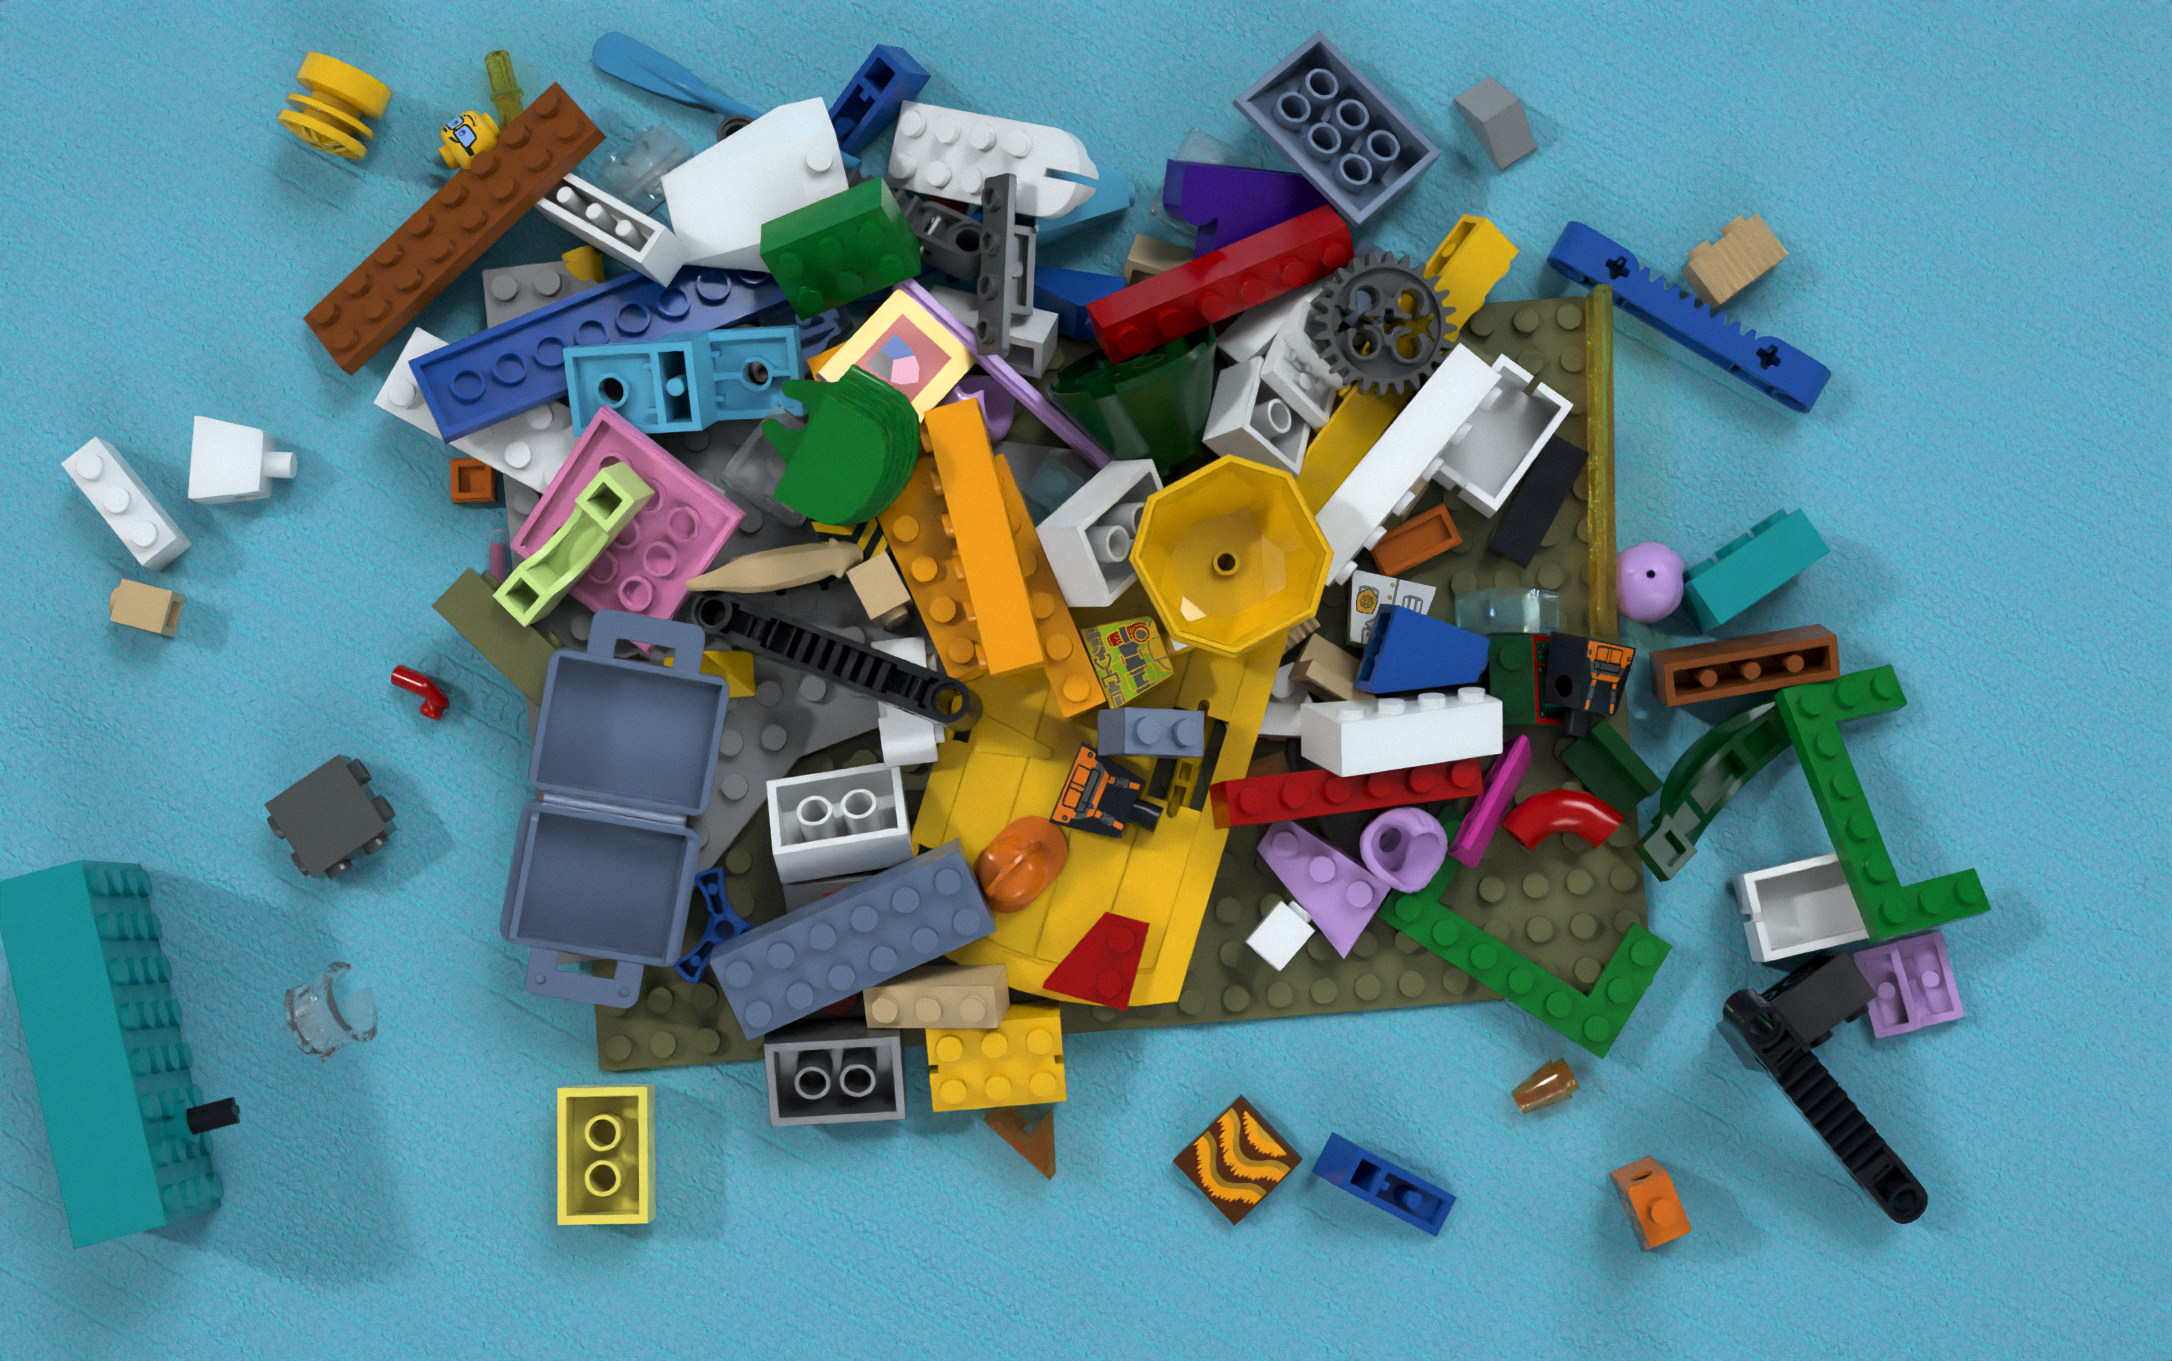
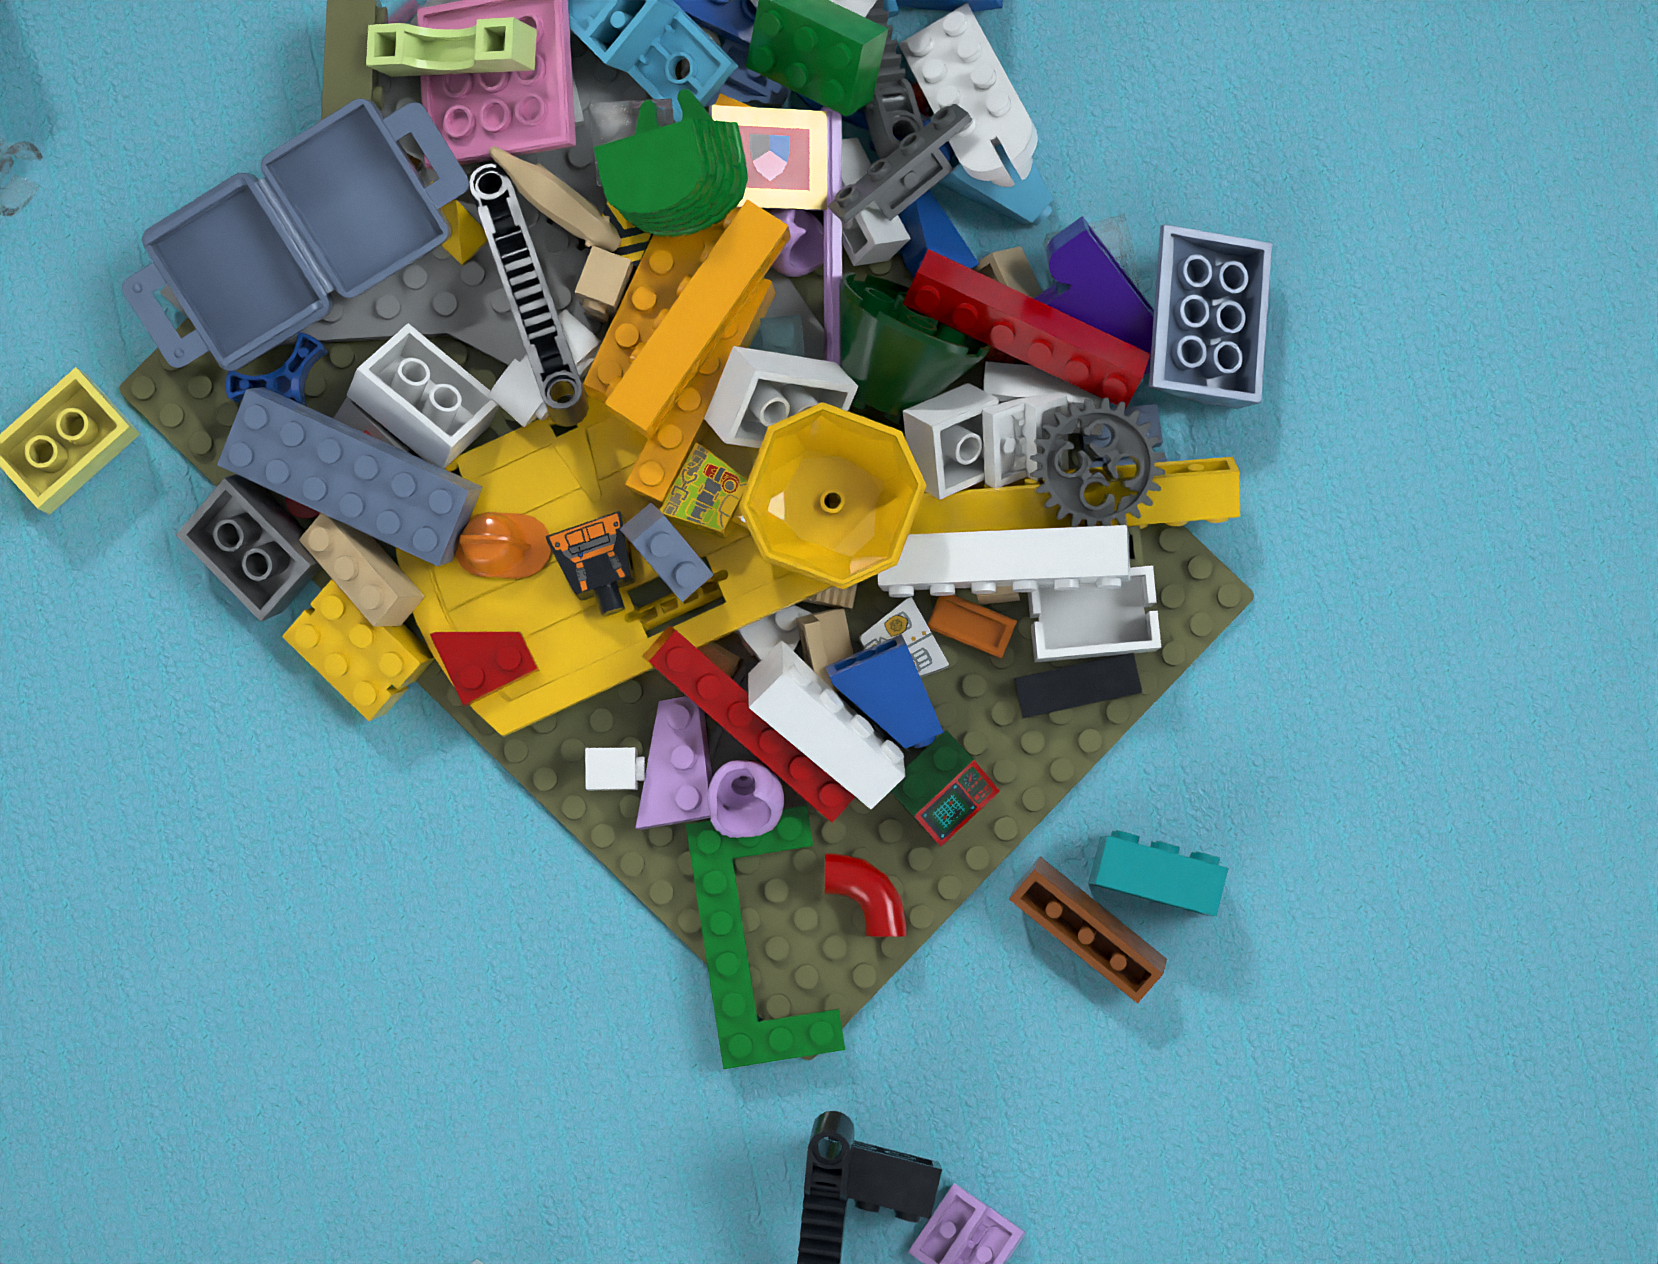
camera: 50 degrees right, 0 degrees up
dark grey brick [264,754,398,881] -> none
red arm [391,665,449,721] -> none
clear orange slope [983,1106,1056,1180] -> none
slope [1173,1094,1303,1226] -> none
blue slope [1312,1132,1457,1237] -> none
dark pink slope [1447,735,1532,869] -> none
light grey slope [1453,77,1537,172] -> none
clear light blue brick [1455,587,1559,637] -> none
clear orange cone [1511,1057,1581,1115] -> none
black torso [1544,631,1636,738] -> none
blue gear [1547,221,1831,414] -> none
dark green panel [1559,718,1664,816] -> none
clear yellow tile [1586,284,1617,638] -> none
lavender piece [1608,541,1685,624] -> none
orange torso [1609,1156,1692,1252] -> none
dark green piece [1633,684,1802,882] -> none
tan brick [1681,213,1789,312] -> none
white piece [1731,851,1869,962] -> none
green plate [1774,664,1992,944] -> none

